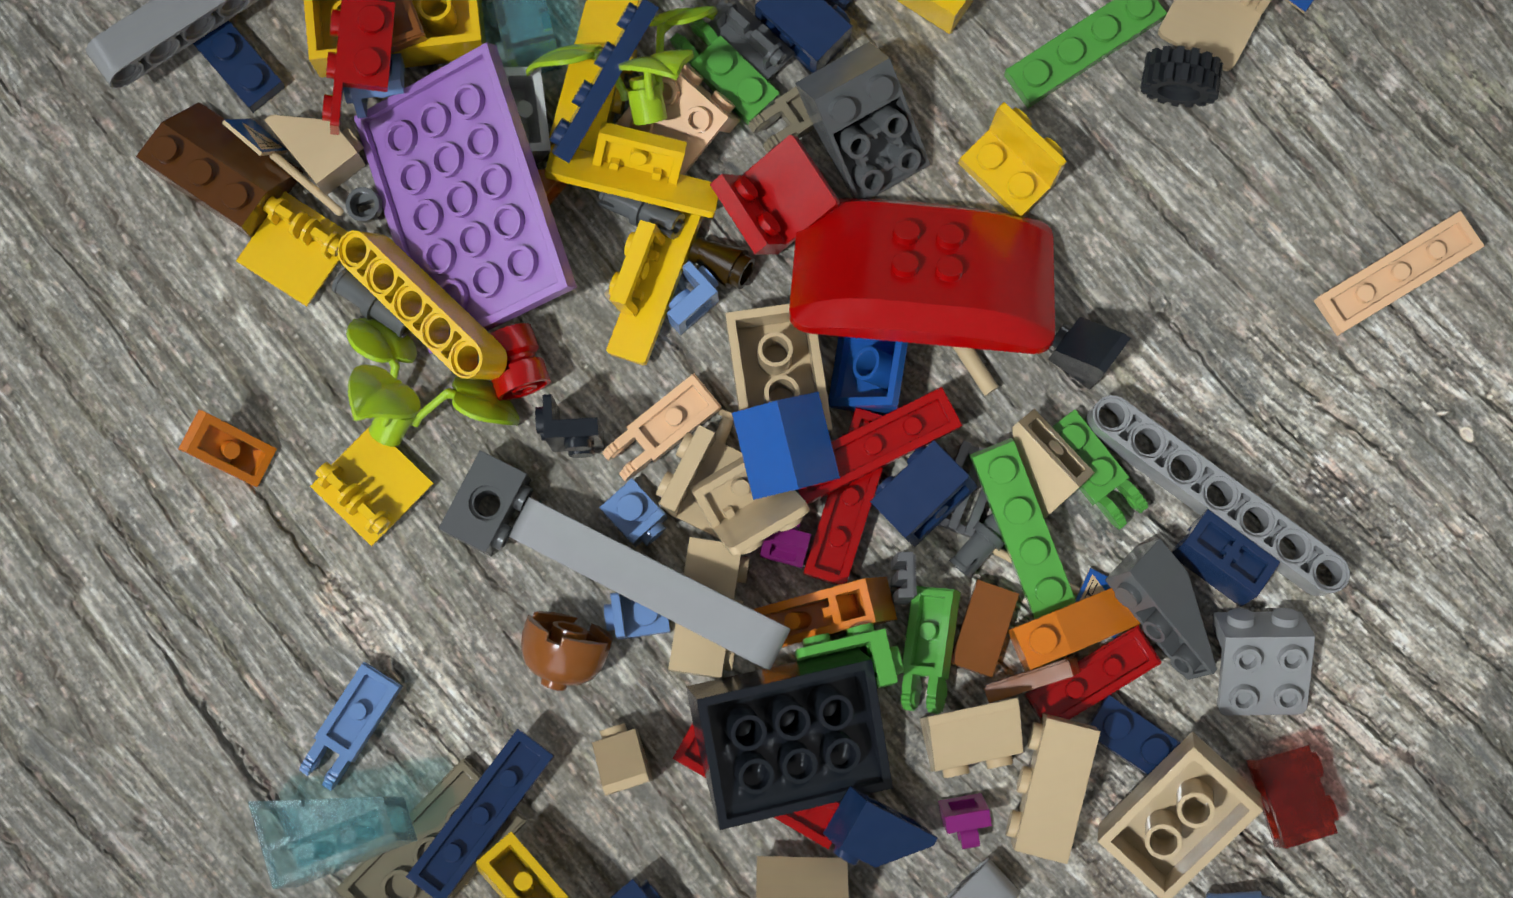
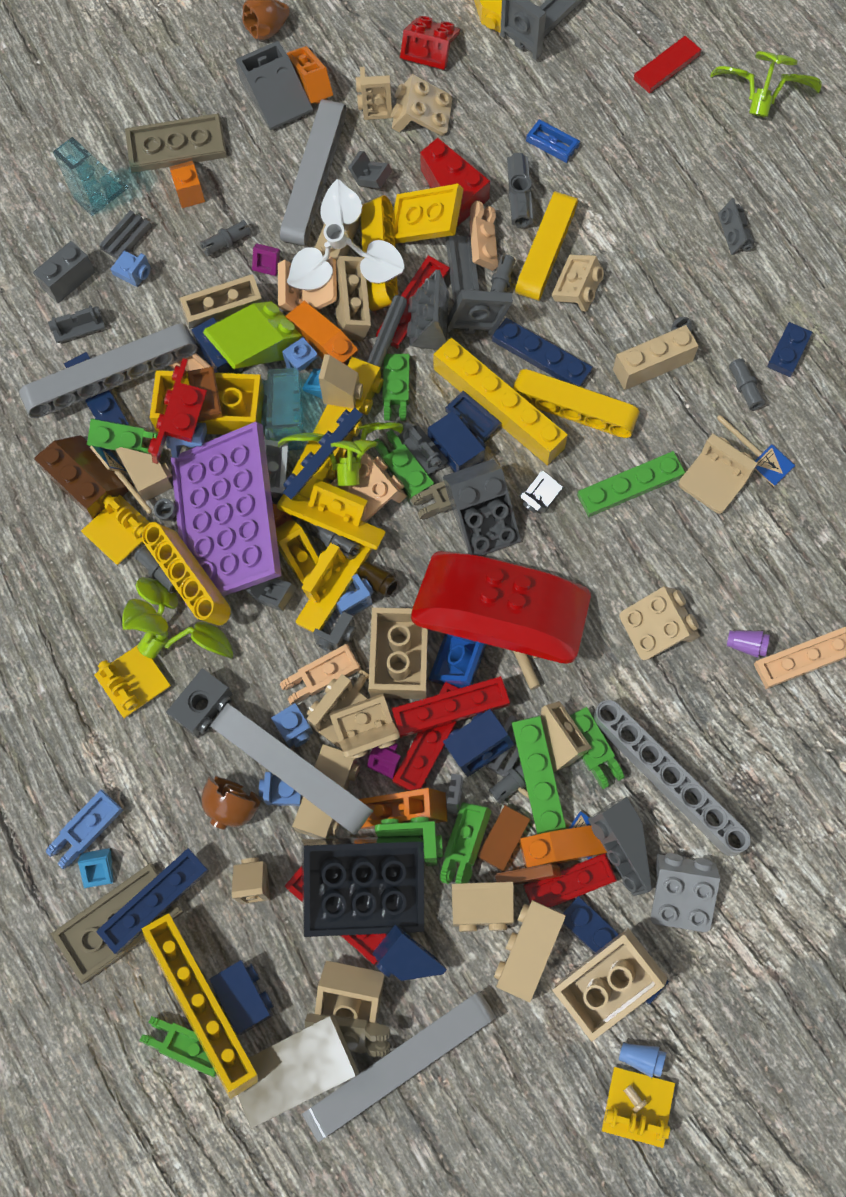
camera: 15 degrees right, 10 degrees down
orange slope [178,410,277,487] -> none
clear light blue wedge [248,797,417,889] -> none
red wheel [490,323,551,401] -> none
black bracket [535,394,605,458] -> none
red bracket [710,135,839,255] -> none
blue slope [732,392,840,500] -> none
magenta tile [938,793,992,849] -> none
yellow bracket [958,102,1067,217] -> none
black slope [1048,317,1131,390] -> none
black tyre [1140,46,1223,107] -> none
dark blue hinge [1171,509,1280,607] -> none
clear red brick [1246,745,1339,849] -> none
none -> dark azure slope [78,848,114,888]
none -> bright green hinge [87,418,162,456]
none -> dark grey bracket [246,578,297,612]
none -> yellow slope [276,519,318,585]
none -> dark grey bracket [313,612,356,652]
none -> bracket [519,471,565,513]
none -> tan bracket [619,586,700,660]
none -> medium lavender cone [727,630,770,658]

